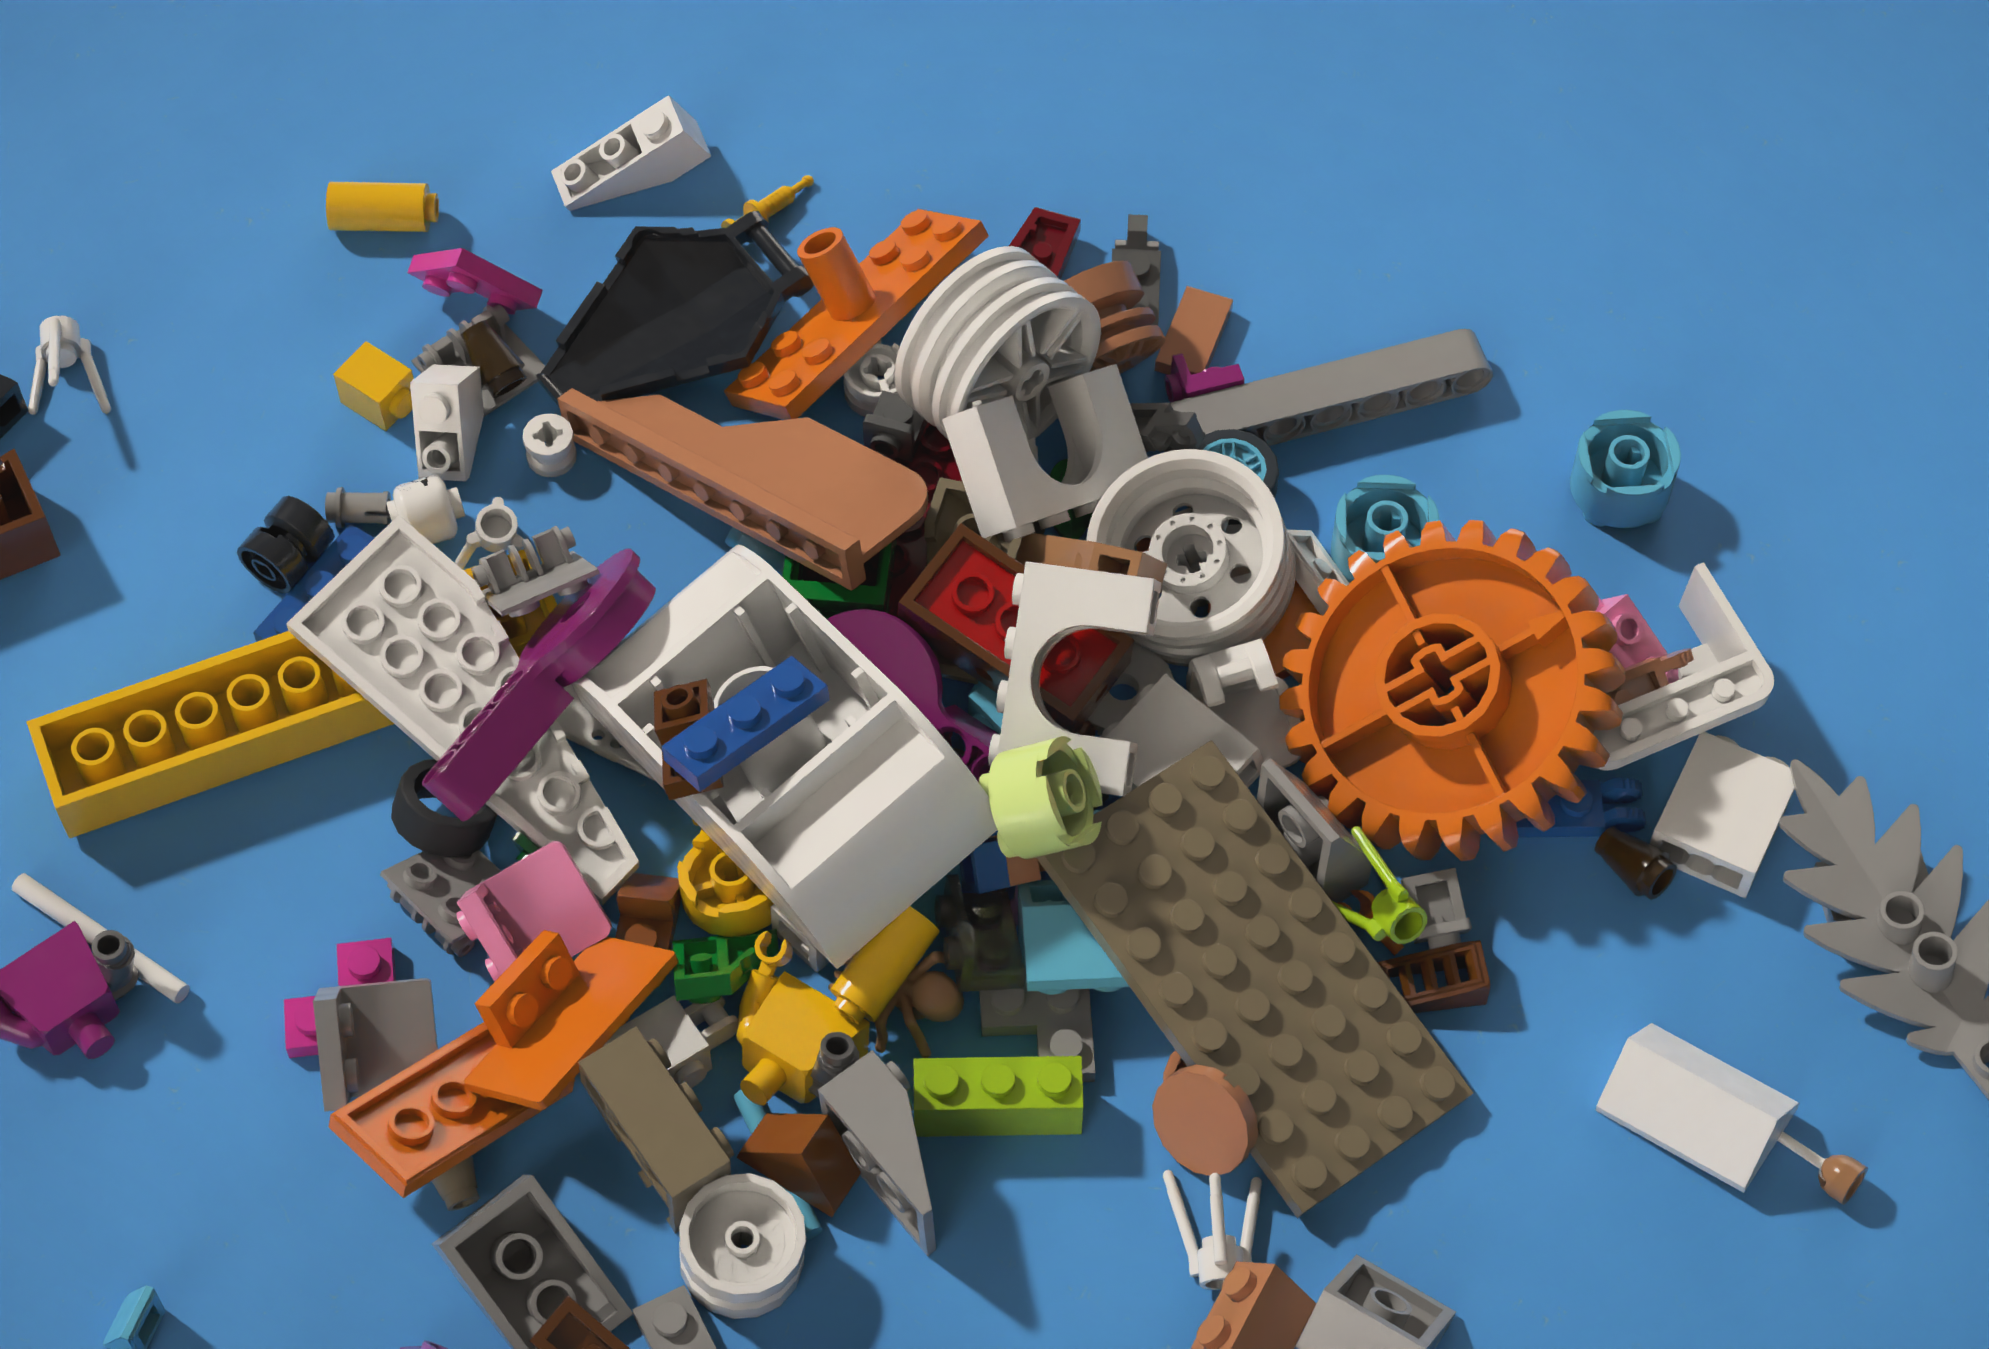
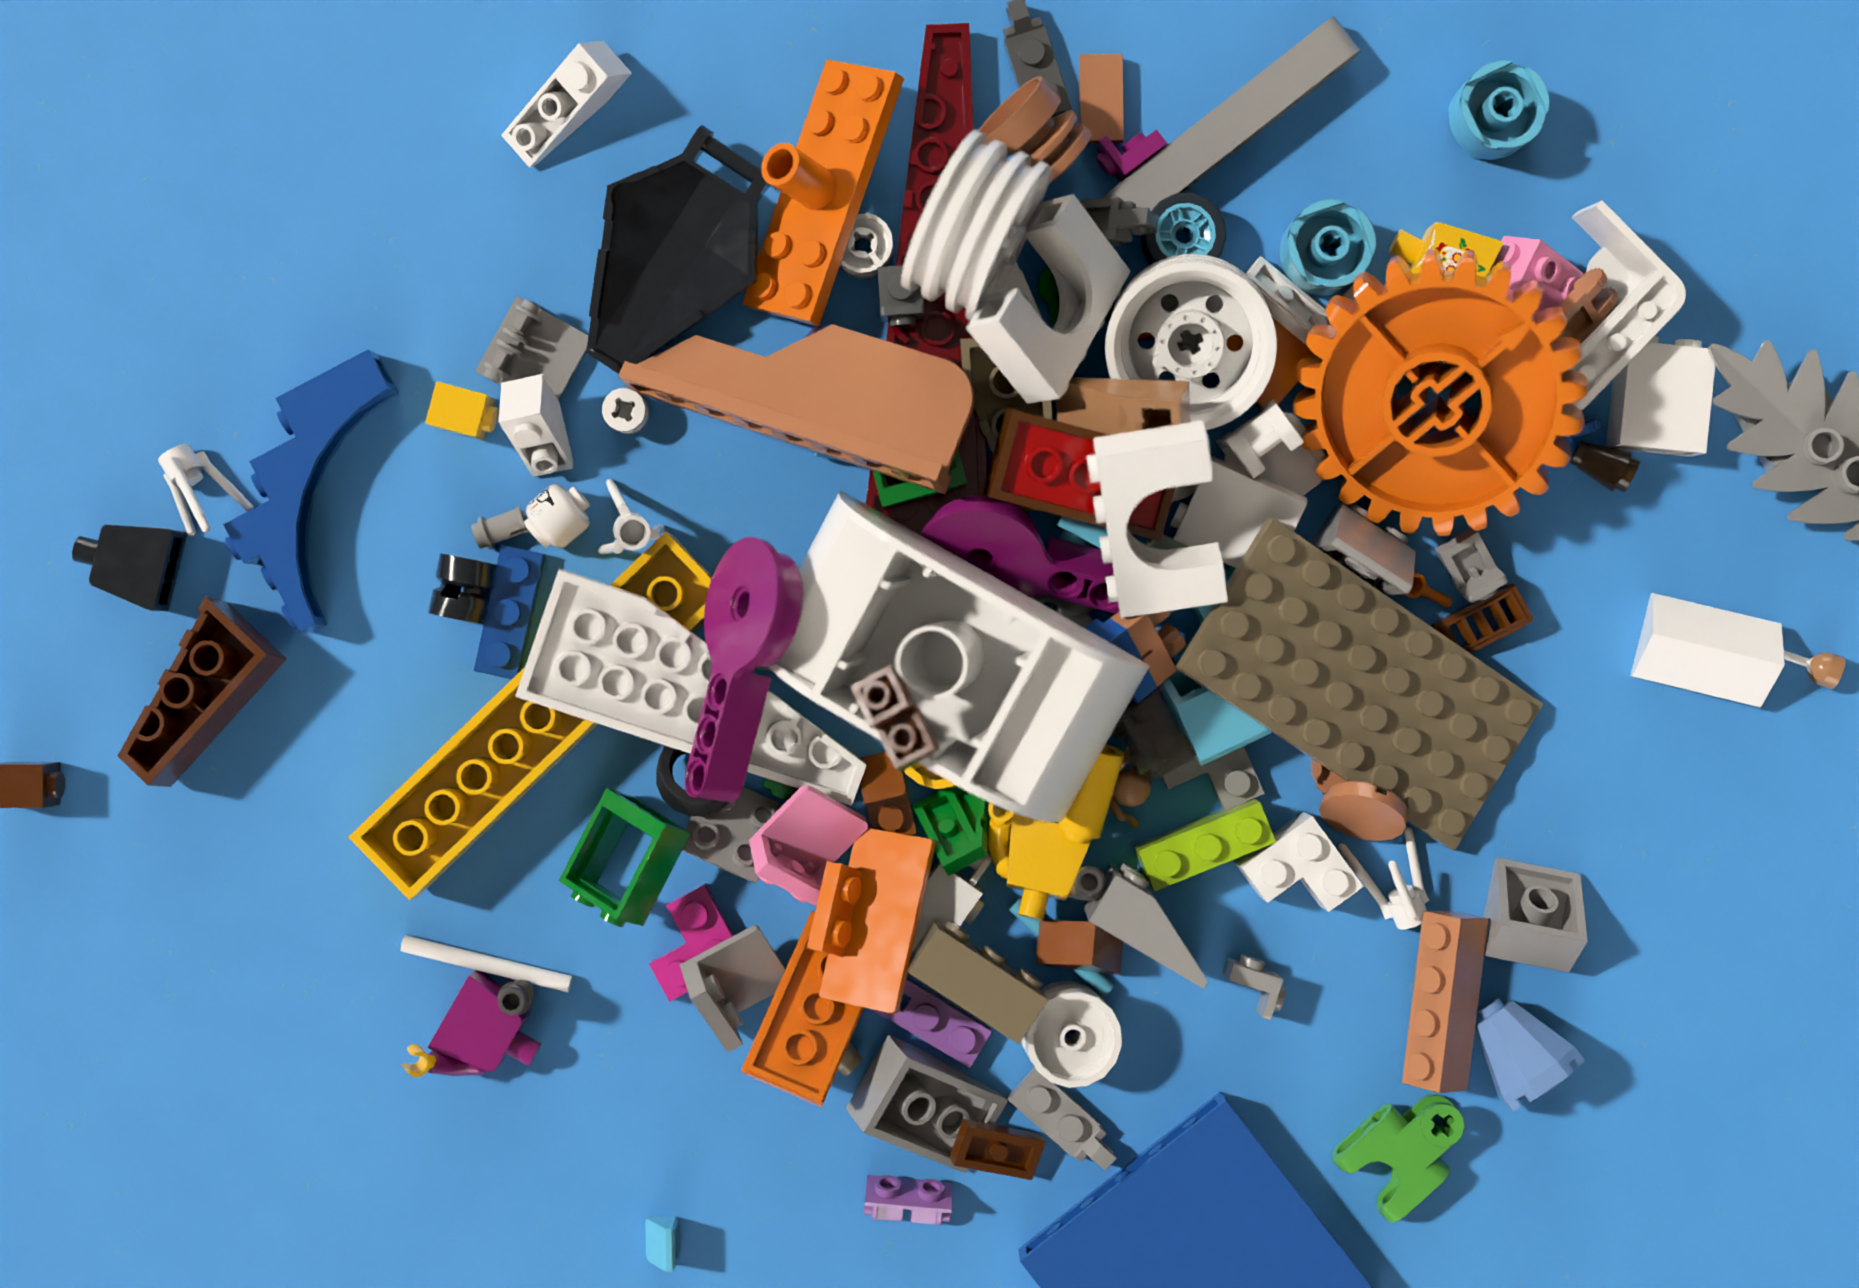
camera: 20 degrees left, 30 degrees up
yellow brick [326,182,439,232] -> none
dark pink plate [407,248,543,314] -> none
dark brown cone [461,320,527,398] -> none
light grey hinge [471,526,600,617] -> none
blue plate [661,655,830,792] -> none
yellow piece [721,175,814,228] -> none
yellowish green brick [979,736,1102,859] -> none
lime plant [1331,826,1427,944] -> none
none -> blue arch [223,350,399,633]
none -> green window [559,788,691,927]
none -> medium lavender plate [871,977,992,1068]
none -> light grey bracket [1222,955,1286,1020]
none -> white brick [1234,812,1364,912]

